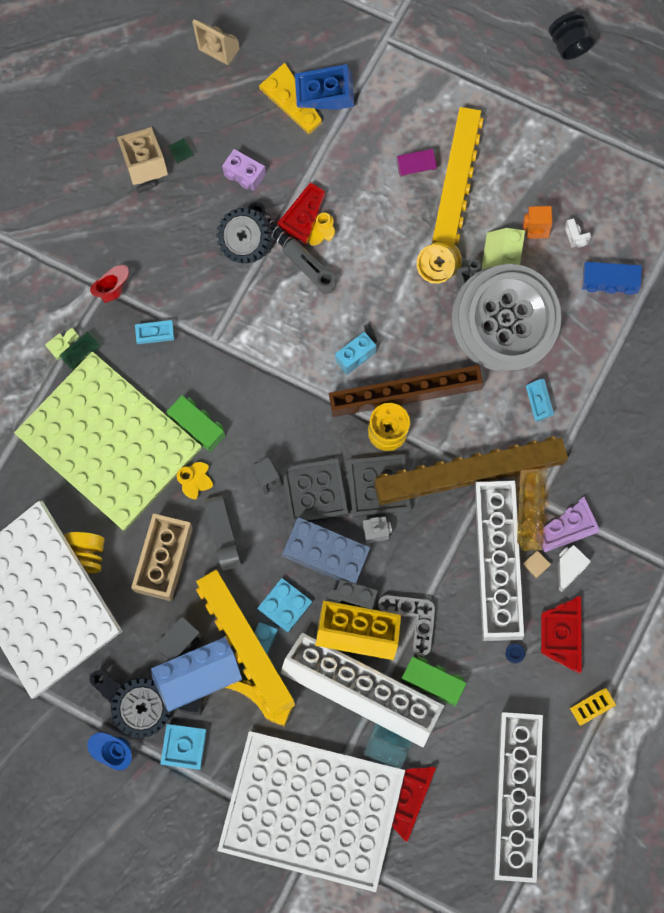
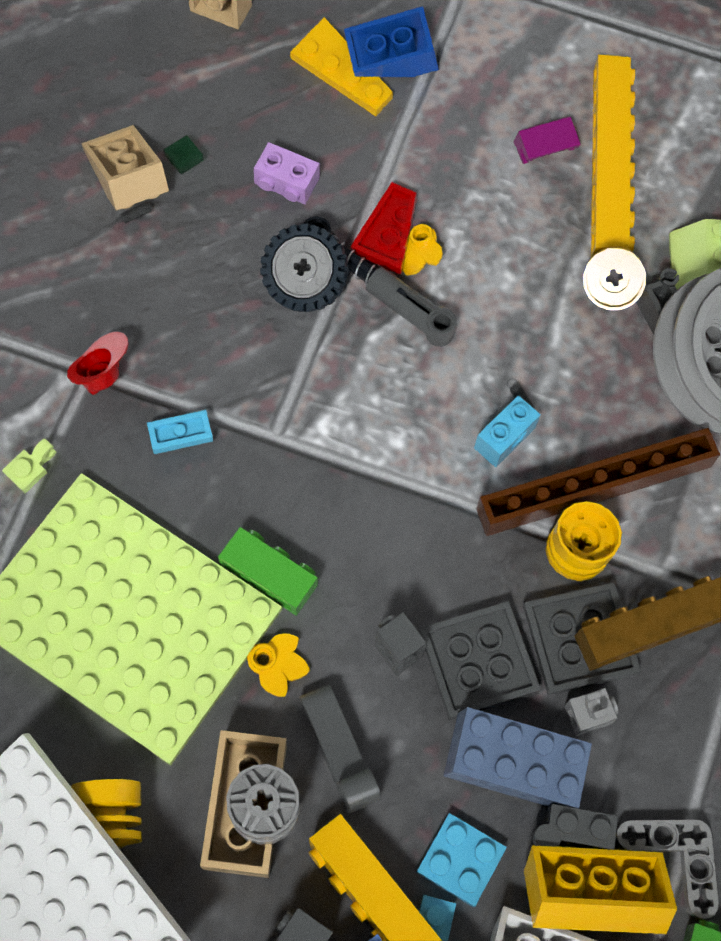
camera: 20 degrees left, 5 degrees down
clear green plate [59,331,100,371] -> none
none -> light grey wheel [226,764,300,845]

